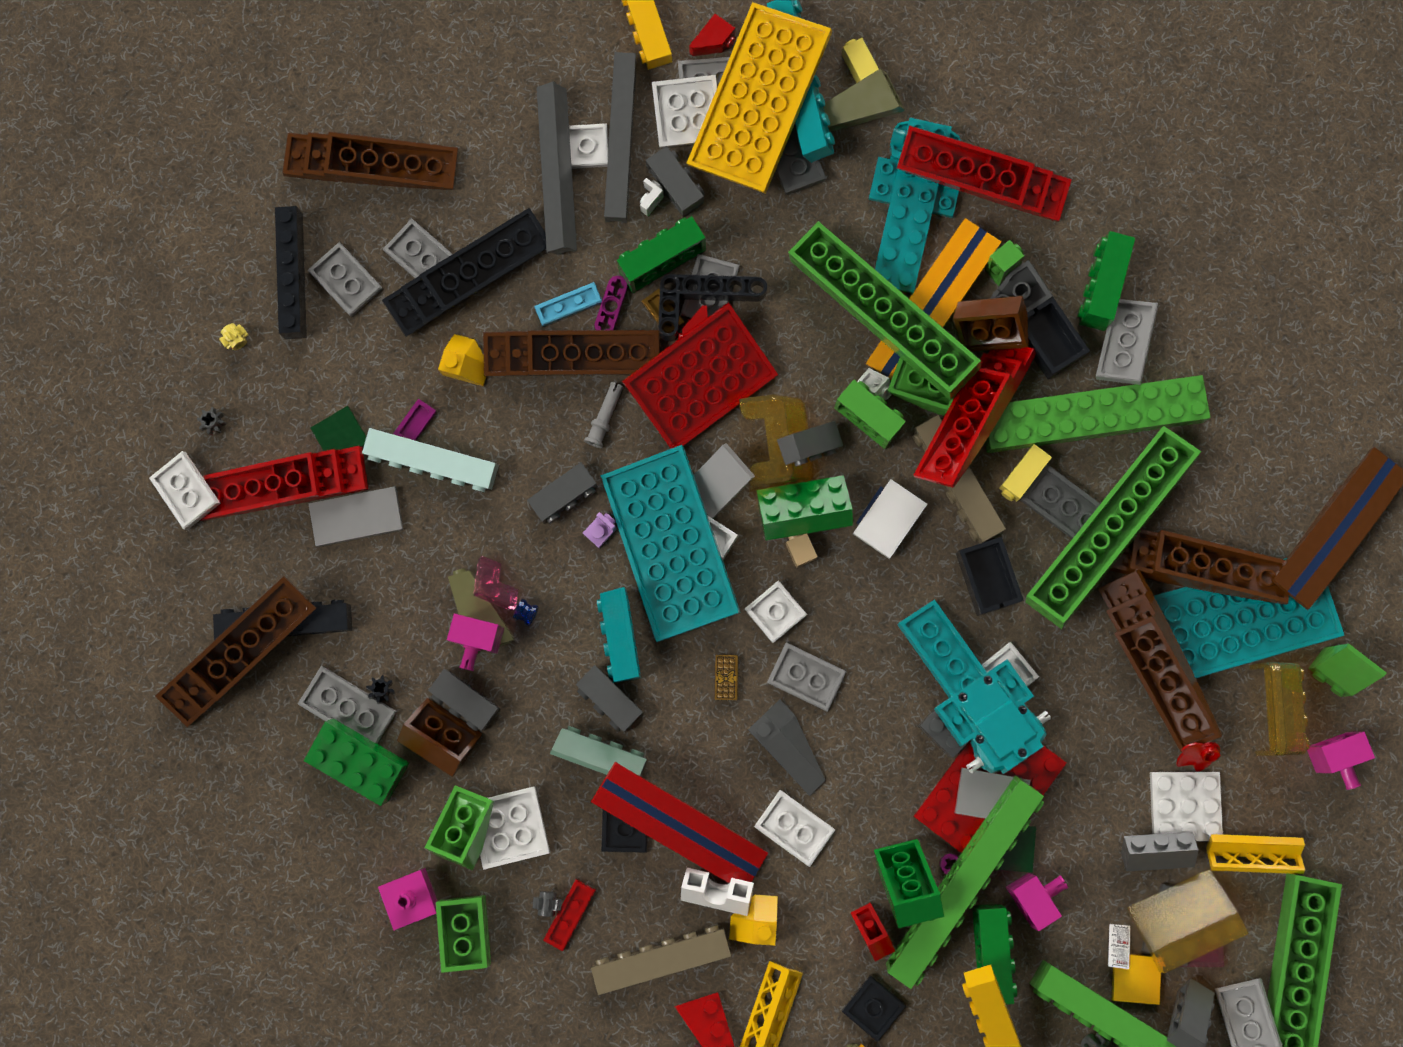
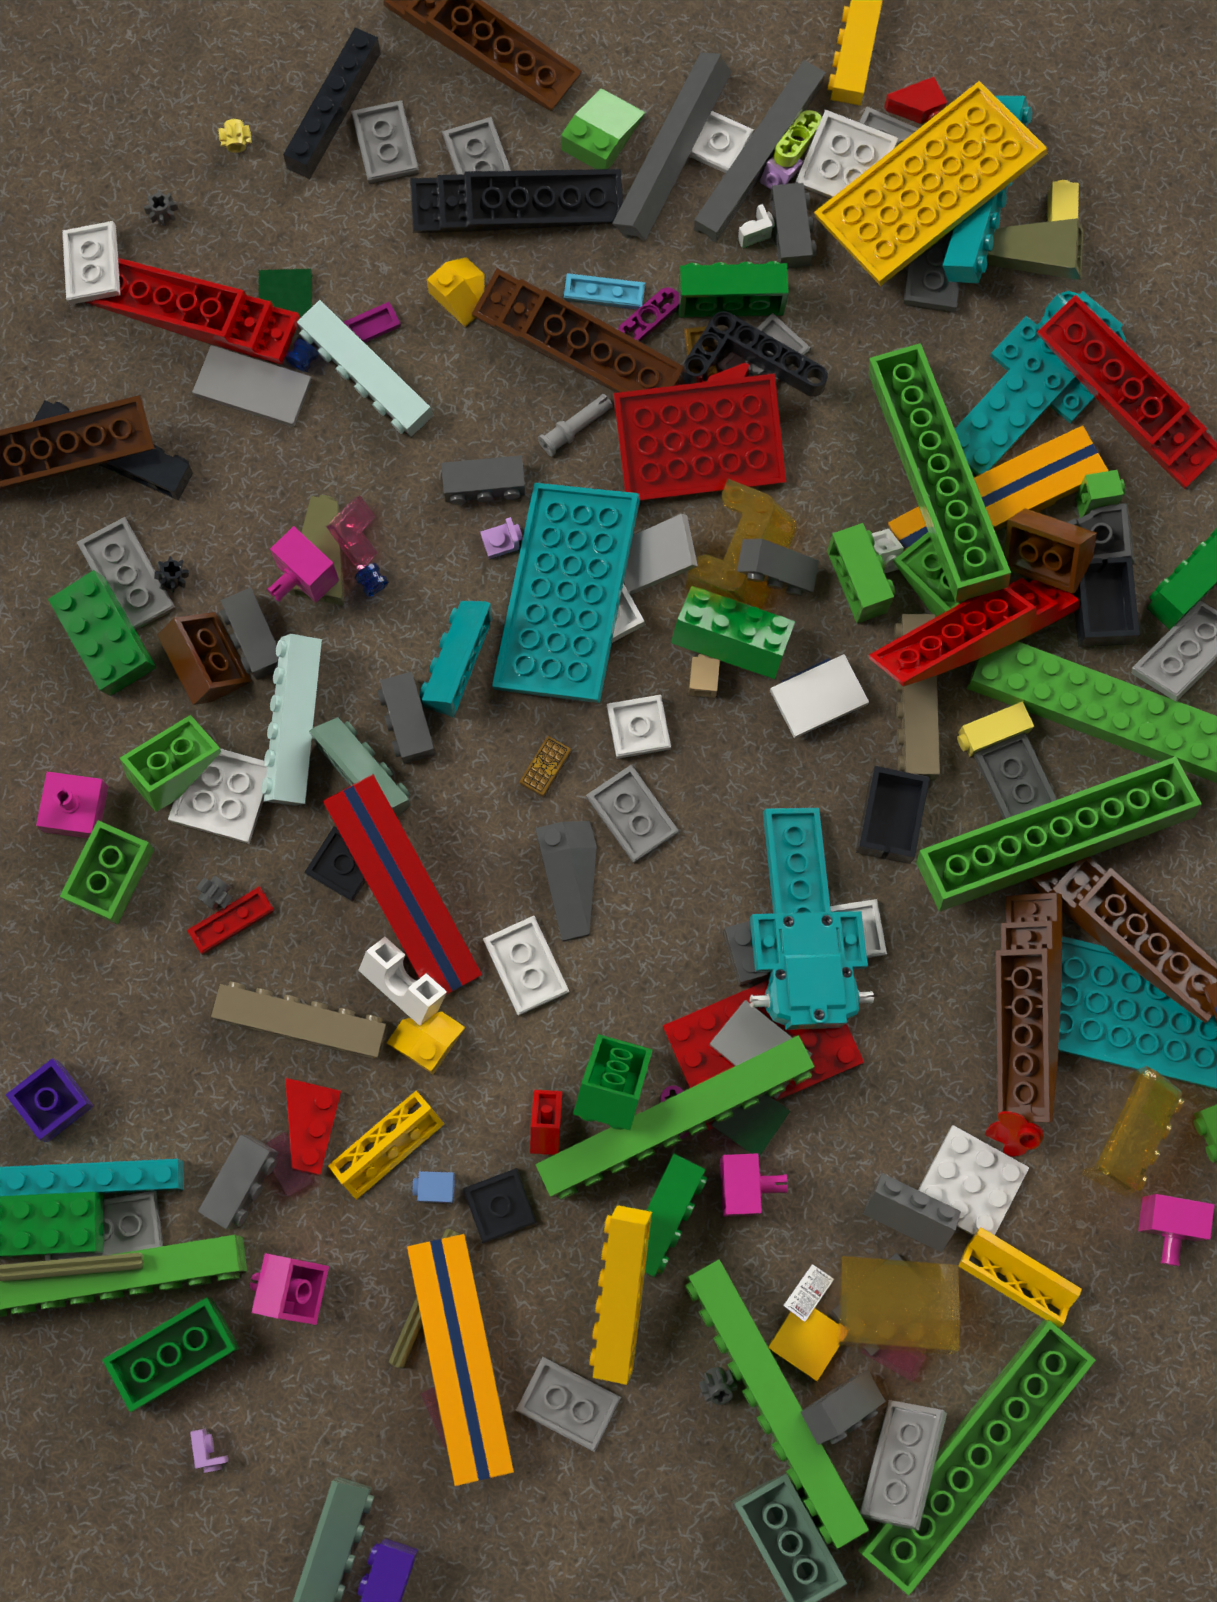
camera: 20 degrees right, 5 degrees down
none -> light aqua brick [262,634,322,806]
none -> clear blue wheel [285,339,319,372]
none -> medium blue brick [413,1171,455,1203]
none -> bright green slope [561,88,645,169]
none -> lavender bracket [760,152,803,190]
none -> lime beam [774,110,822,167]

